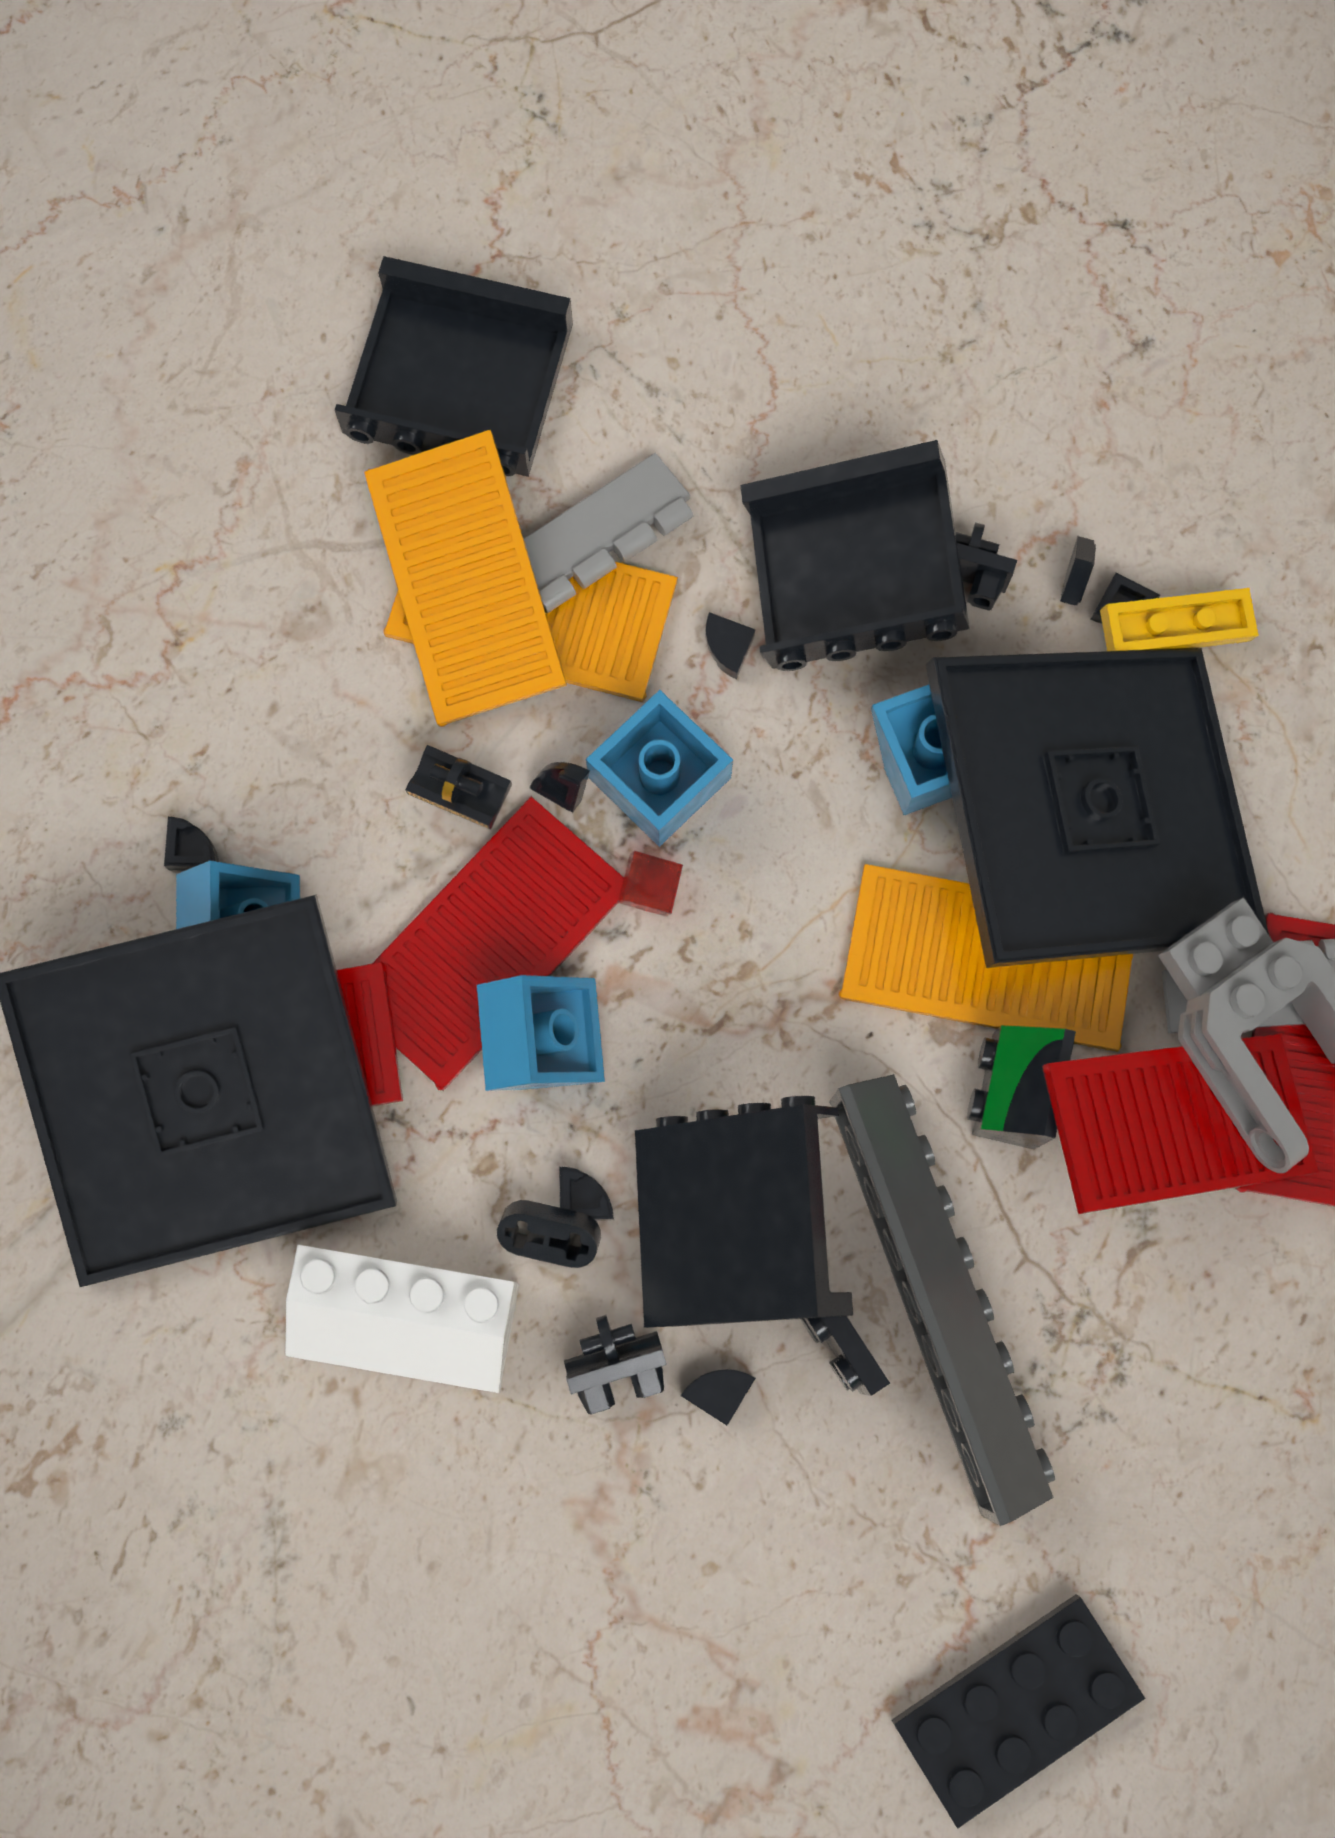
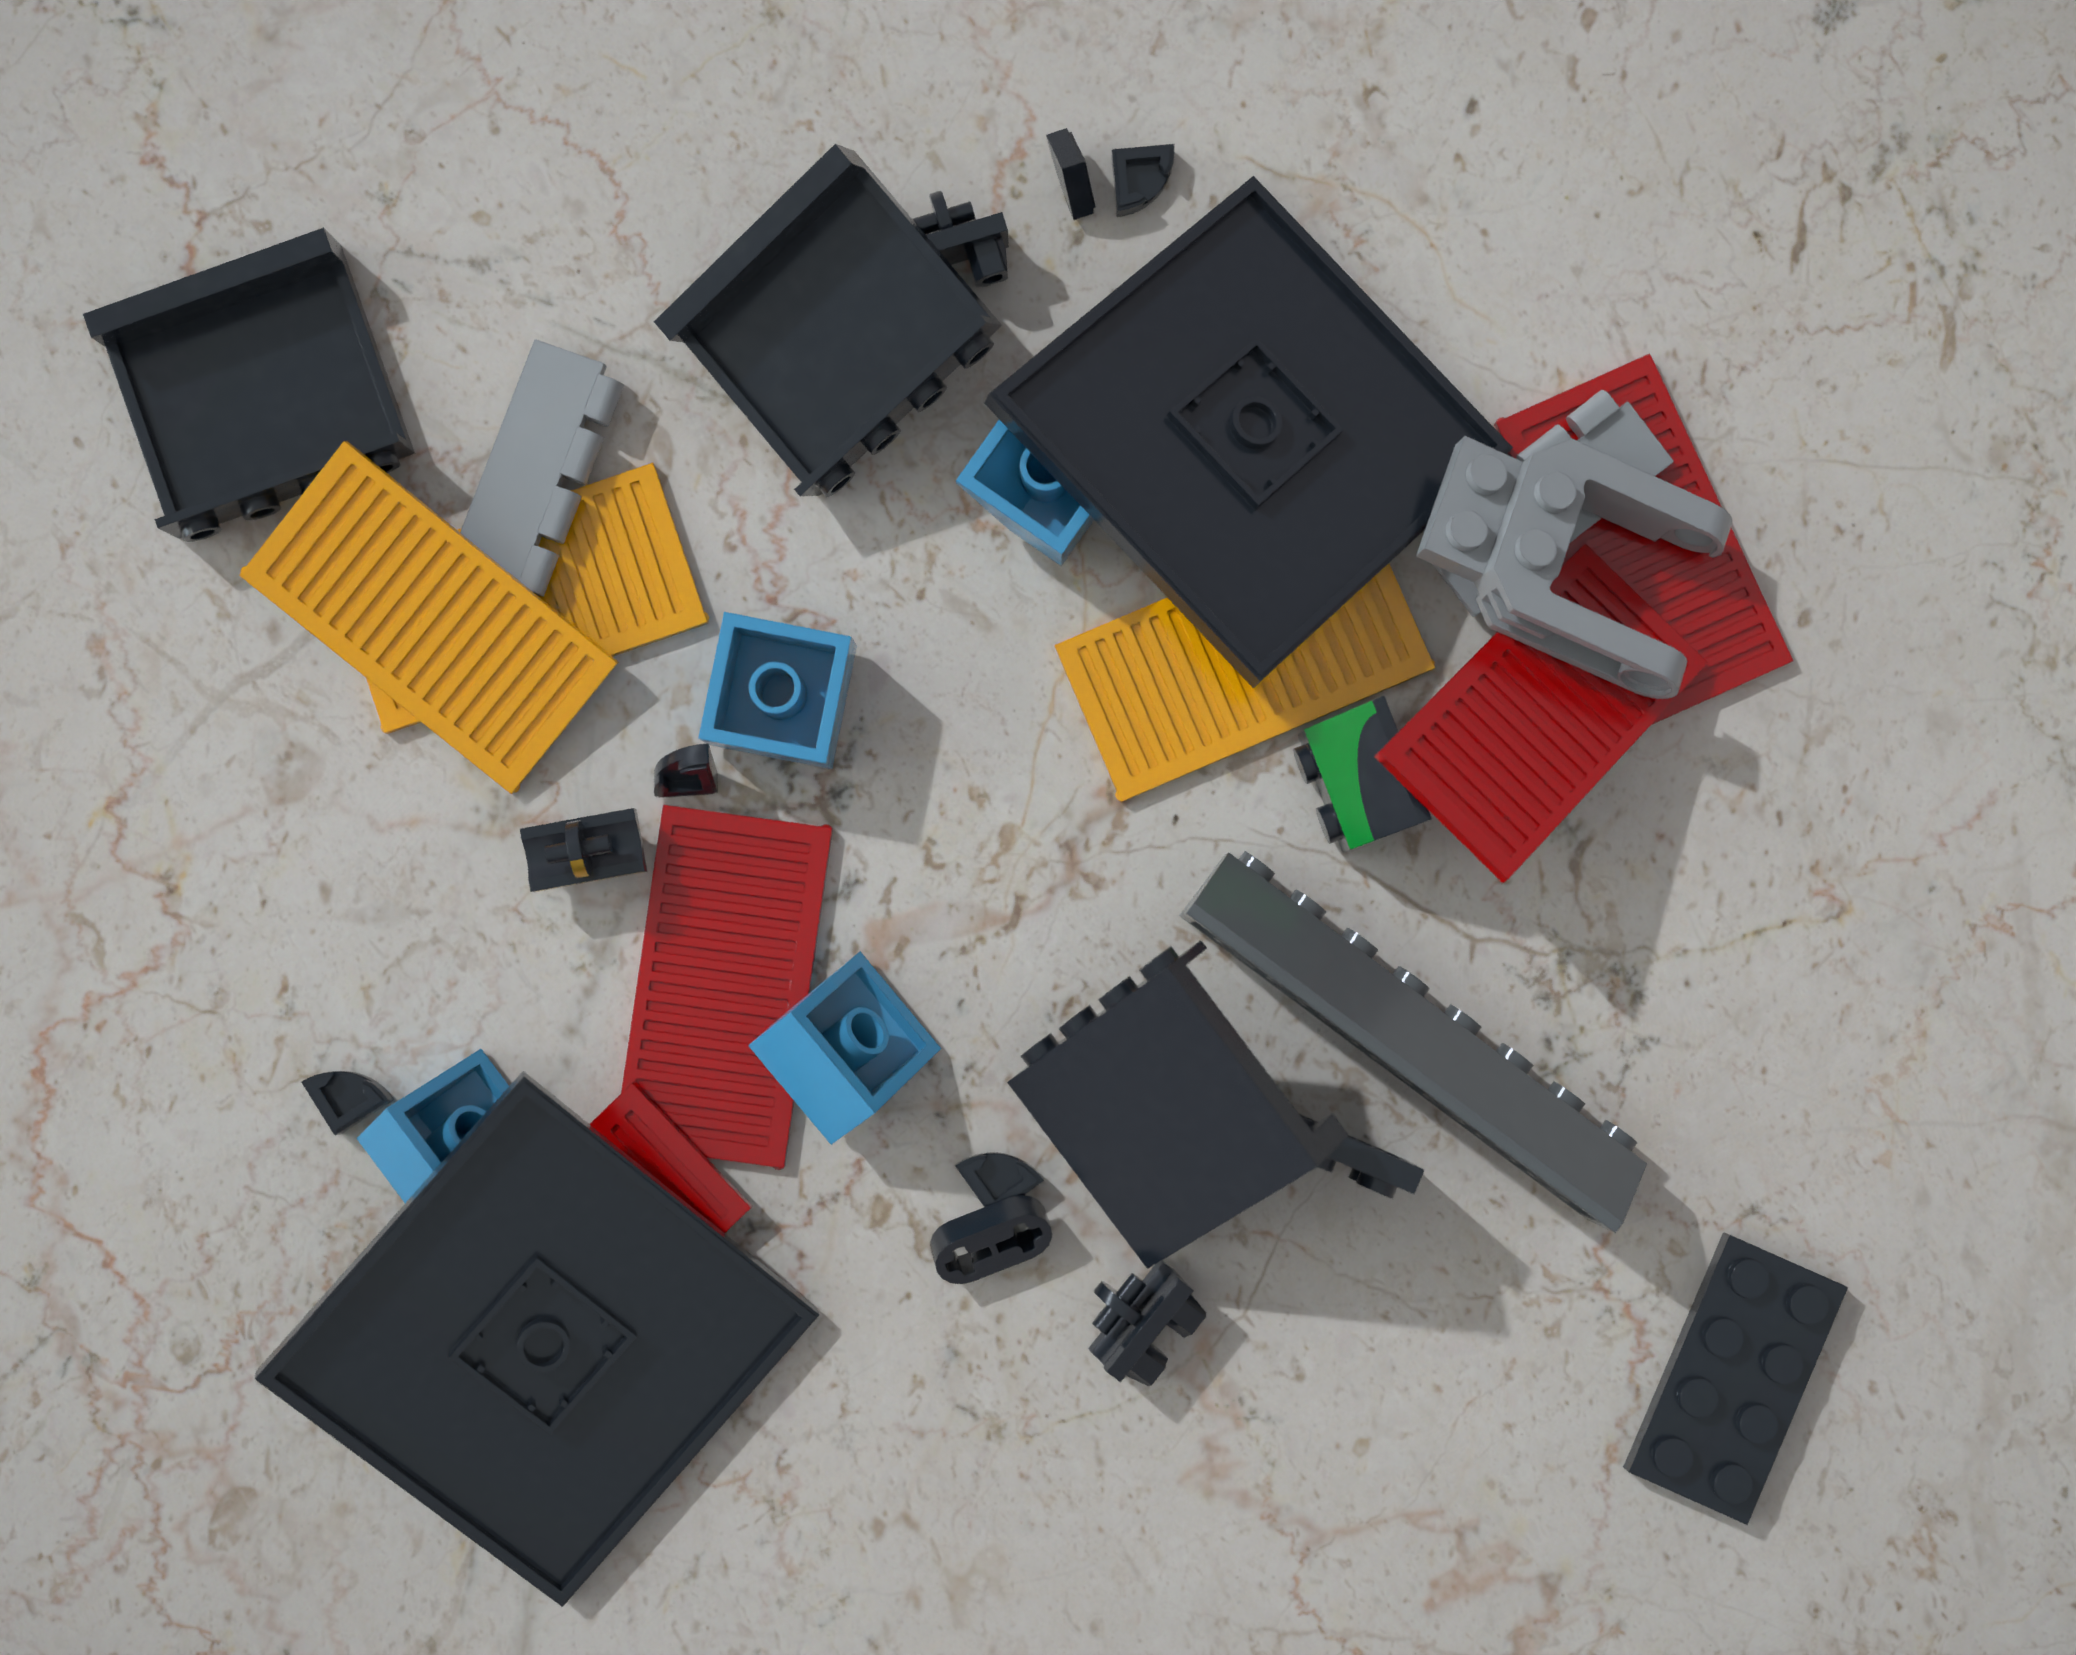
camera: 30 degrees left, 10 degrees up
white slope [285,1245,519,1393] -> none
clear red plate [618,851,683,917] -> none
black tile [680,1369,756,1426] -> none
black tile [705,612,756,679] -> none
yellow plate [1100,588,1259,651] -> none

